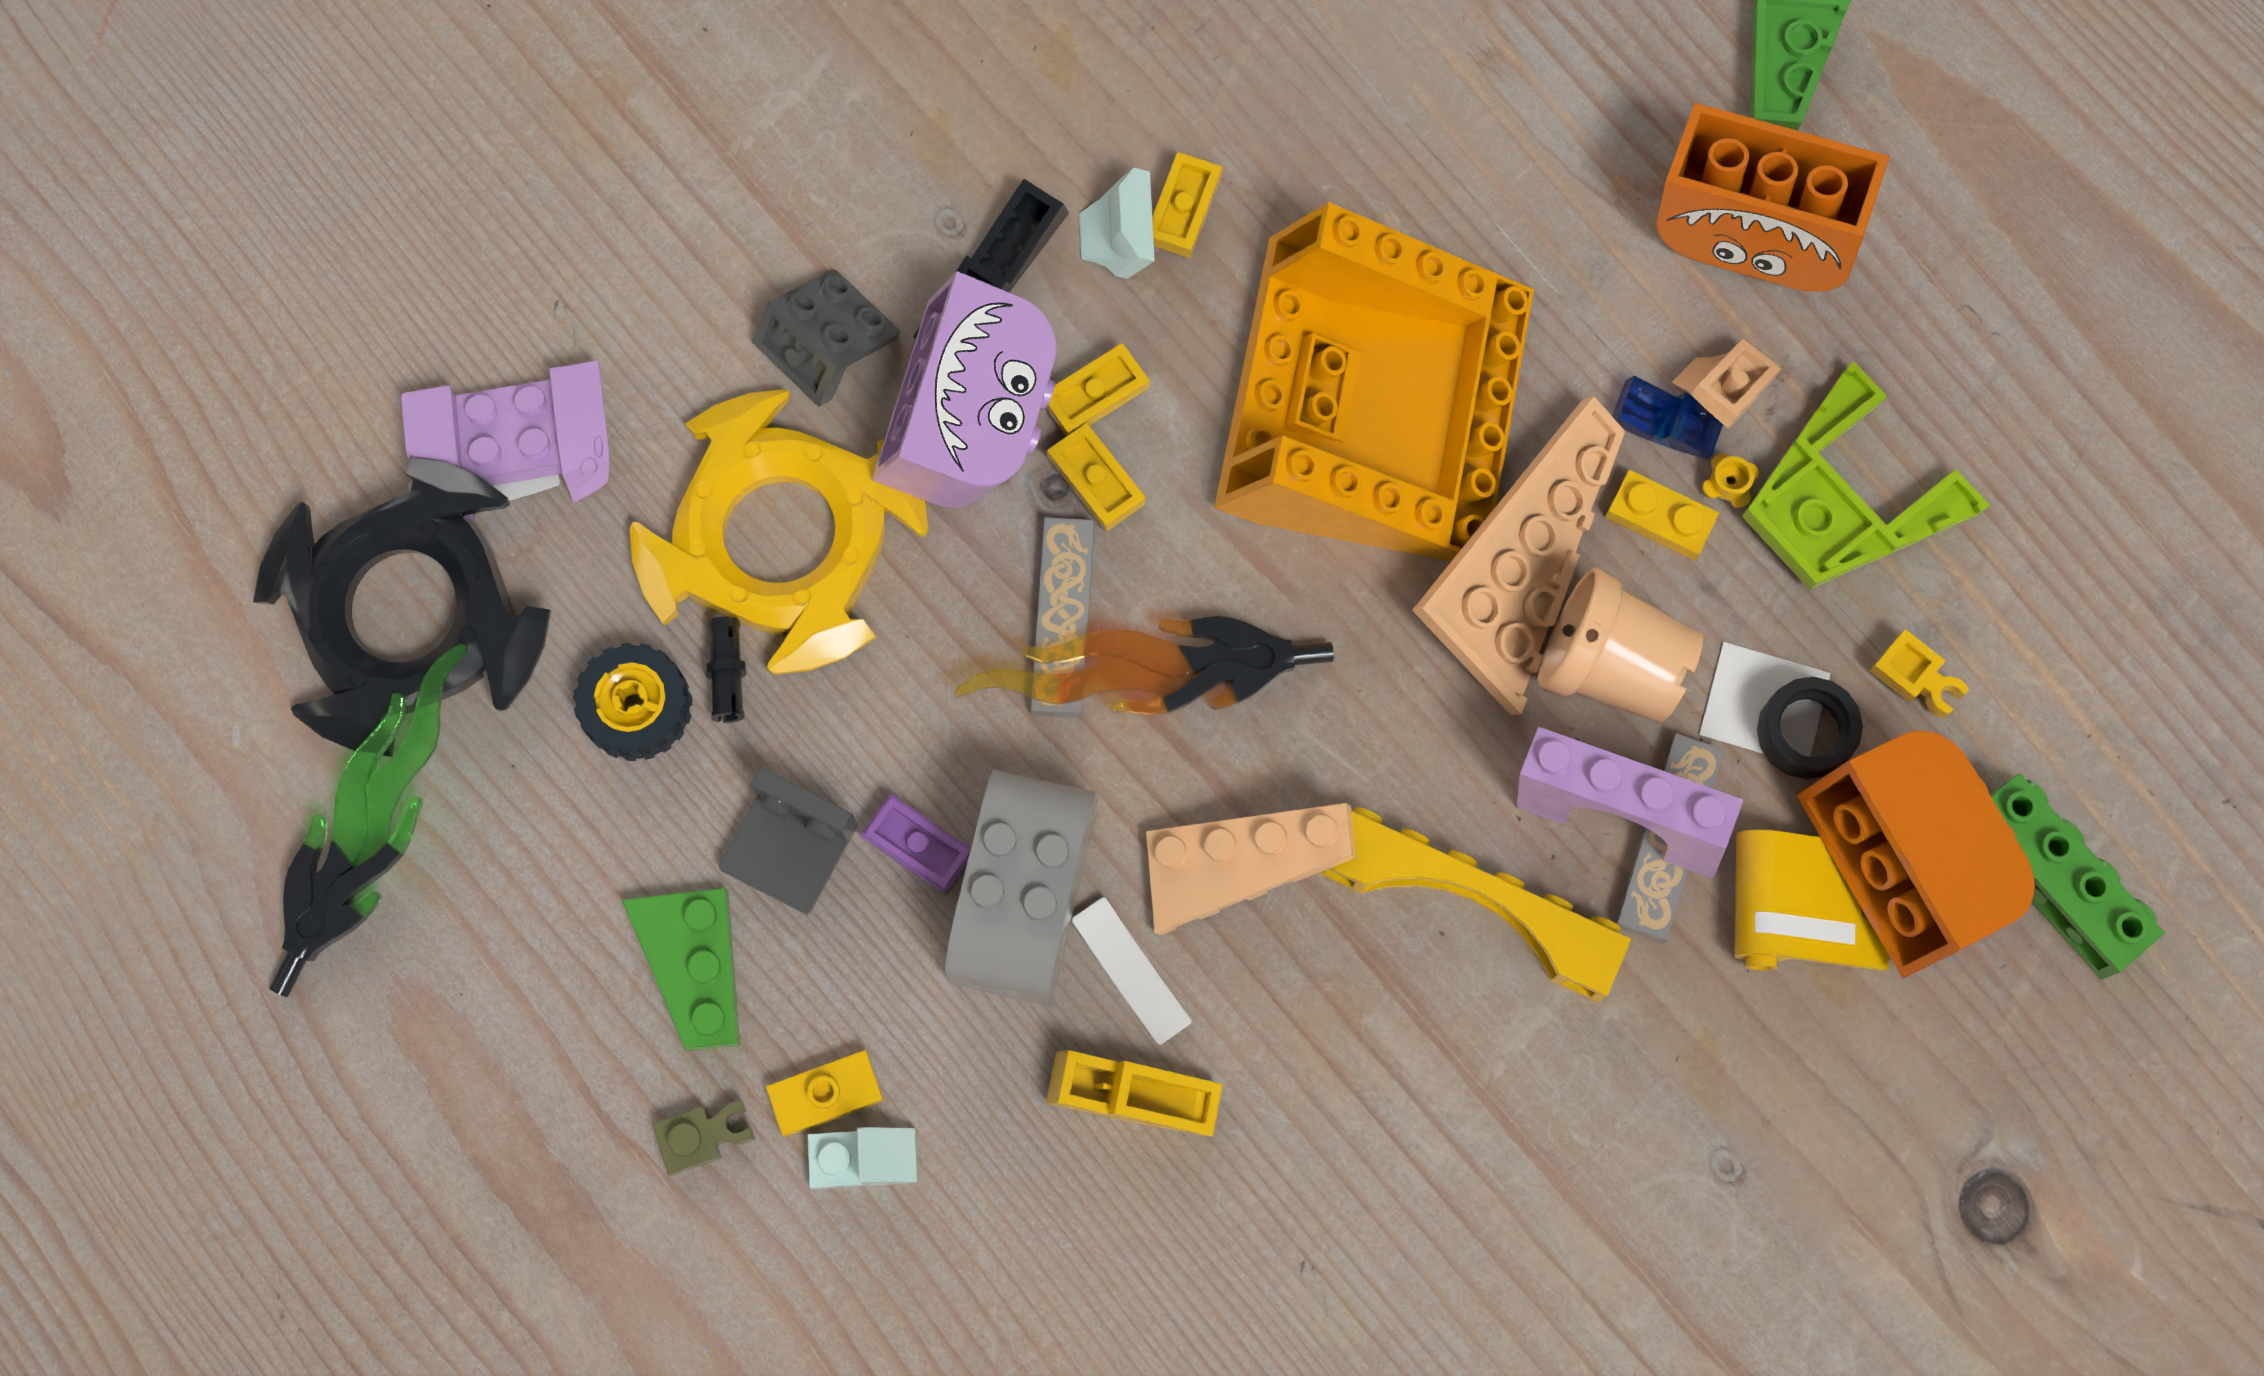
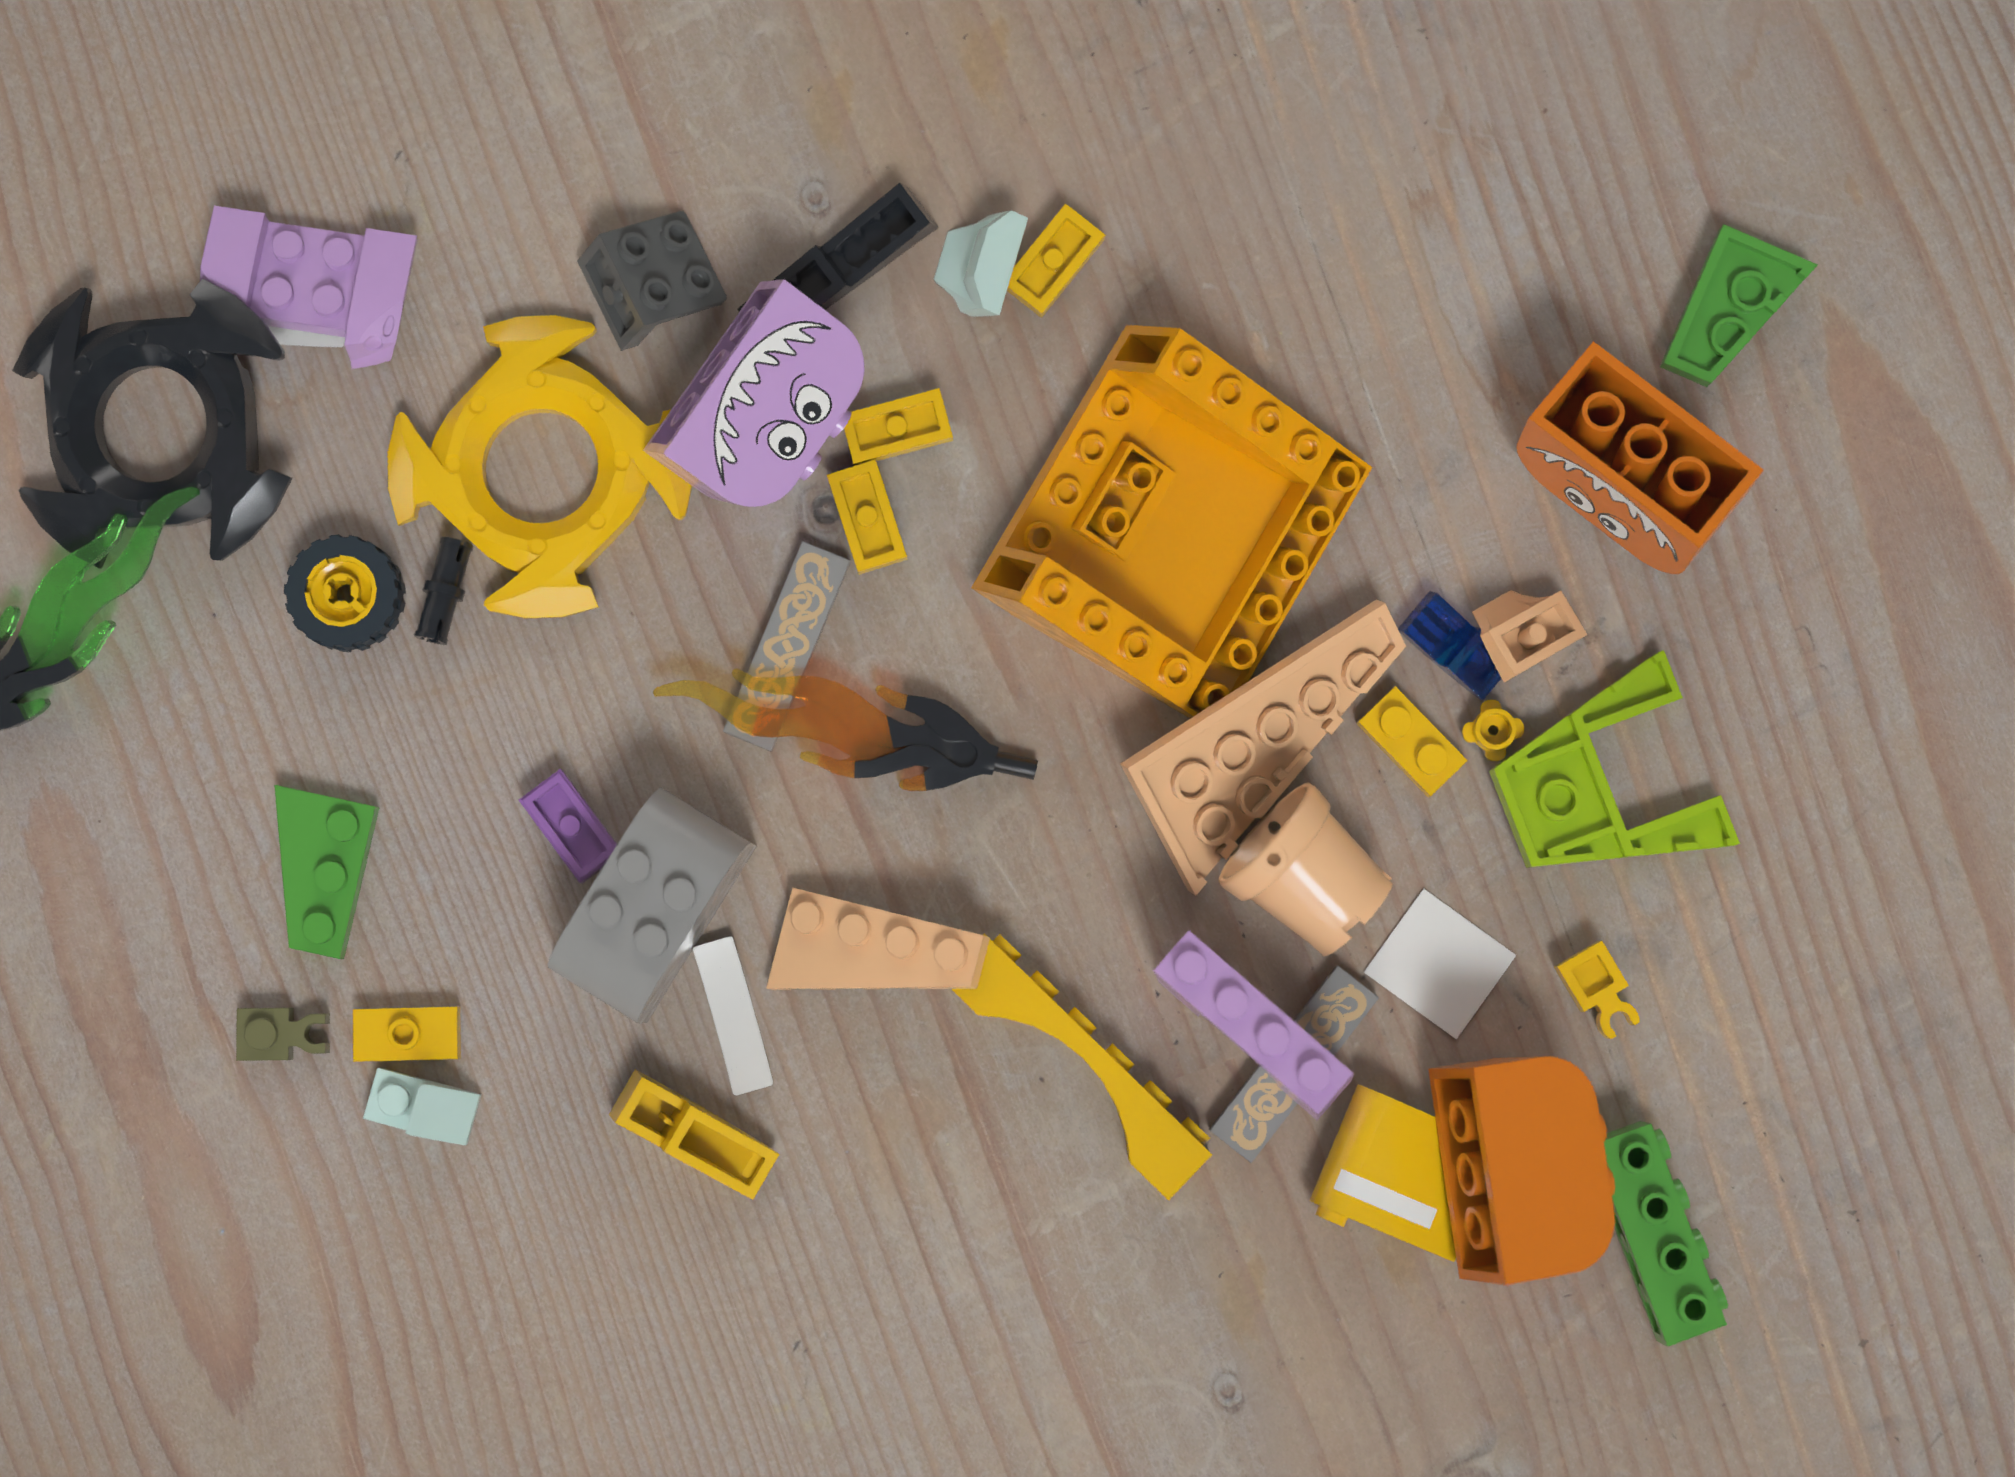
camera: 20 degrees right, 10 degrees up
dark grey bracket [719,767,858,915] -> none
black tyre [1757,677,1863,779] -> none

